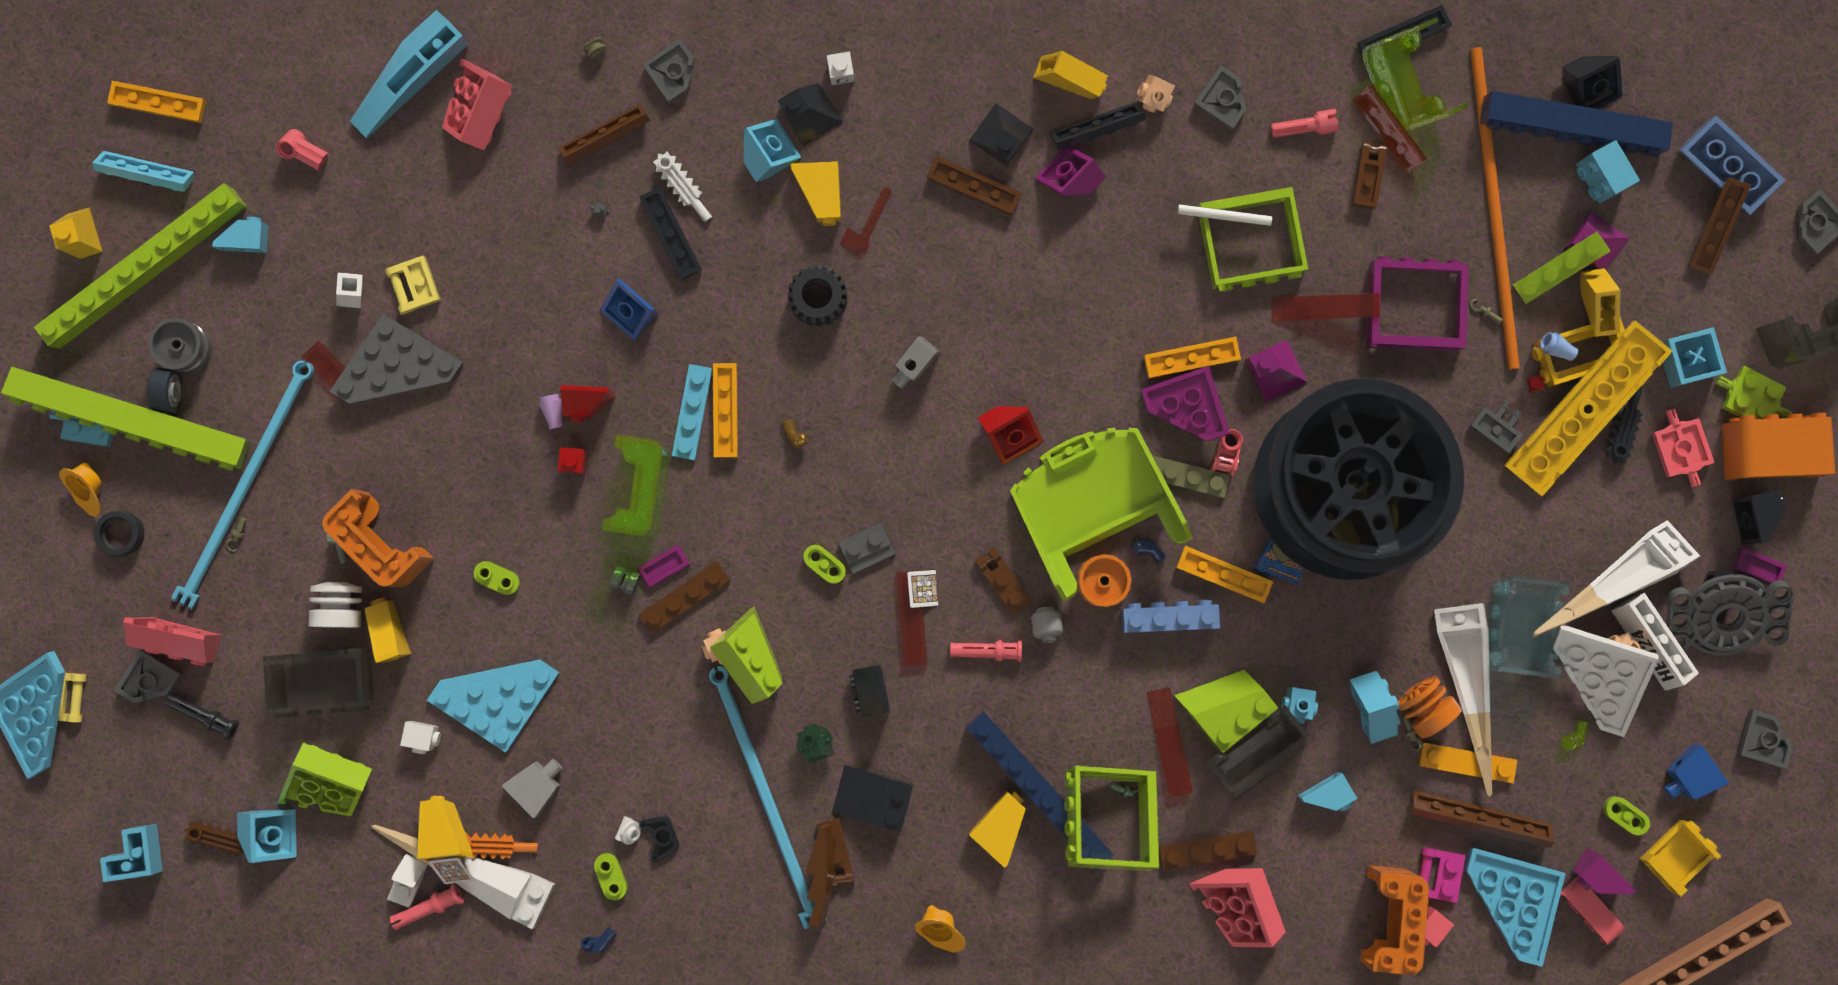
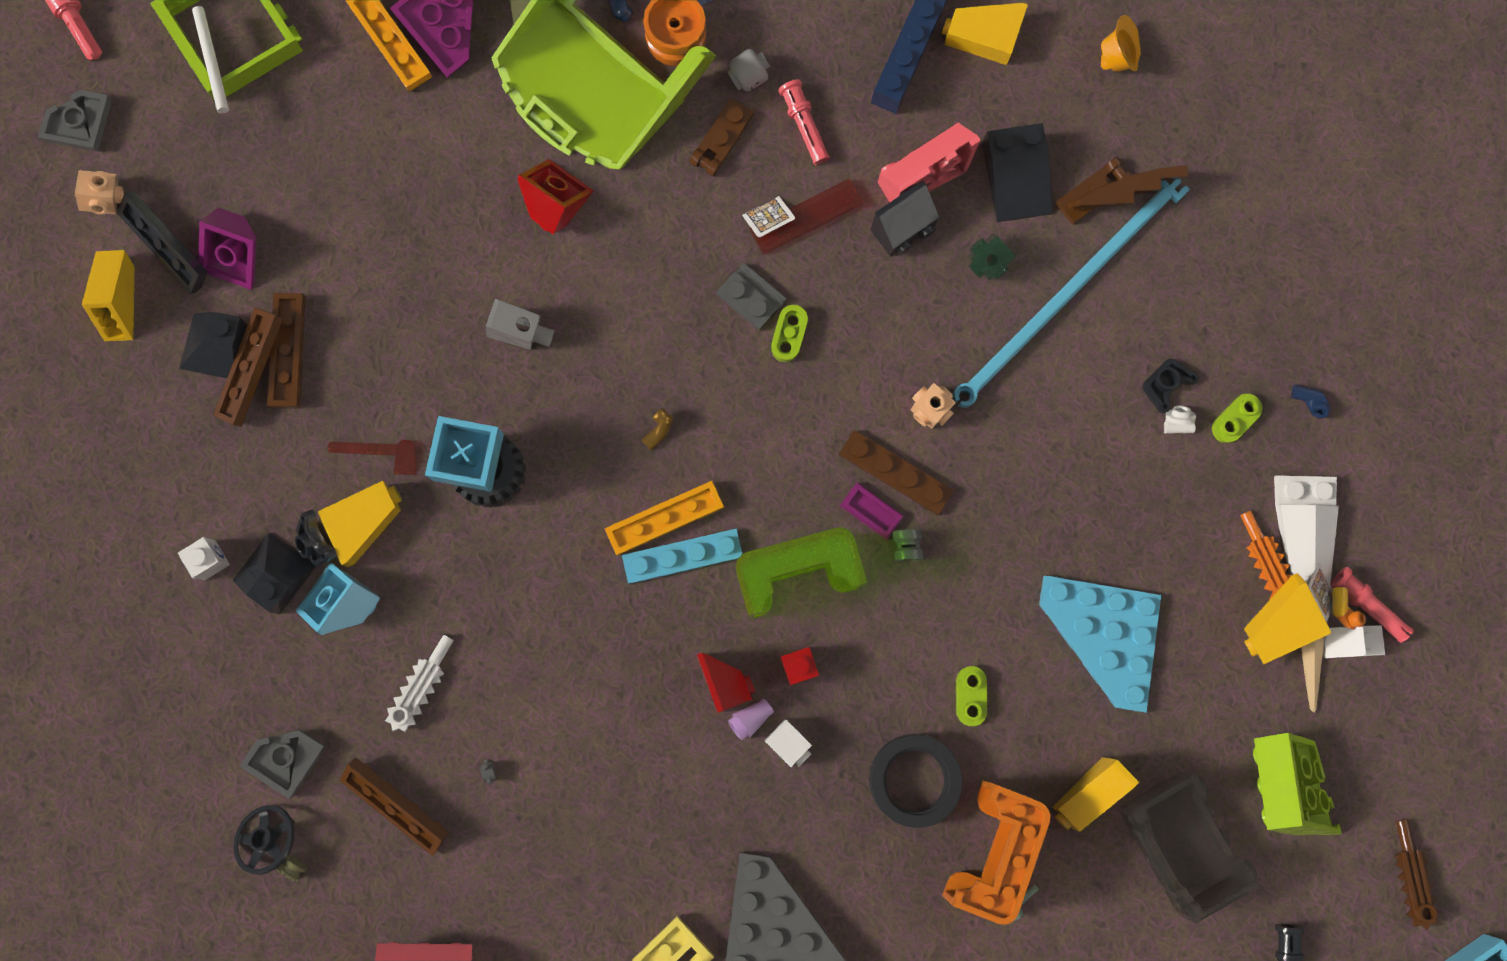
camera: 115 degrees left, 5 degrees down
medium azure slope [237,809,297,863] -> none
white wheel [308,582,362,627] -> none
white brick [400,721,441,754] -> none
light grey torso [502,759,563,819] -> none
blue slope [600,278,658,341] -> none
black plate [639,187,702,281] -> none
lime wedge [710,606,782,704] -> none
none -> reddish brown plate [213,307,283,427]
none -> black wheel [233,805,295,875]
none -> black piece [295,509,337,566]
none -> medium azure brick [425,416,504,492]
none -> white brick [764,719,812,767]
none -> black tyre [869,734,962,828]
none -> coral wedge [878,123,981,202]
none -> arm [1332,587,1366,630]

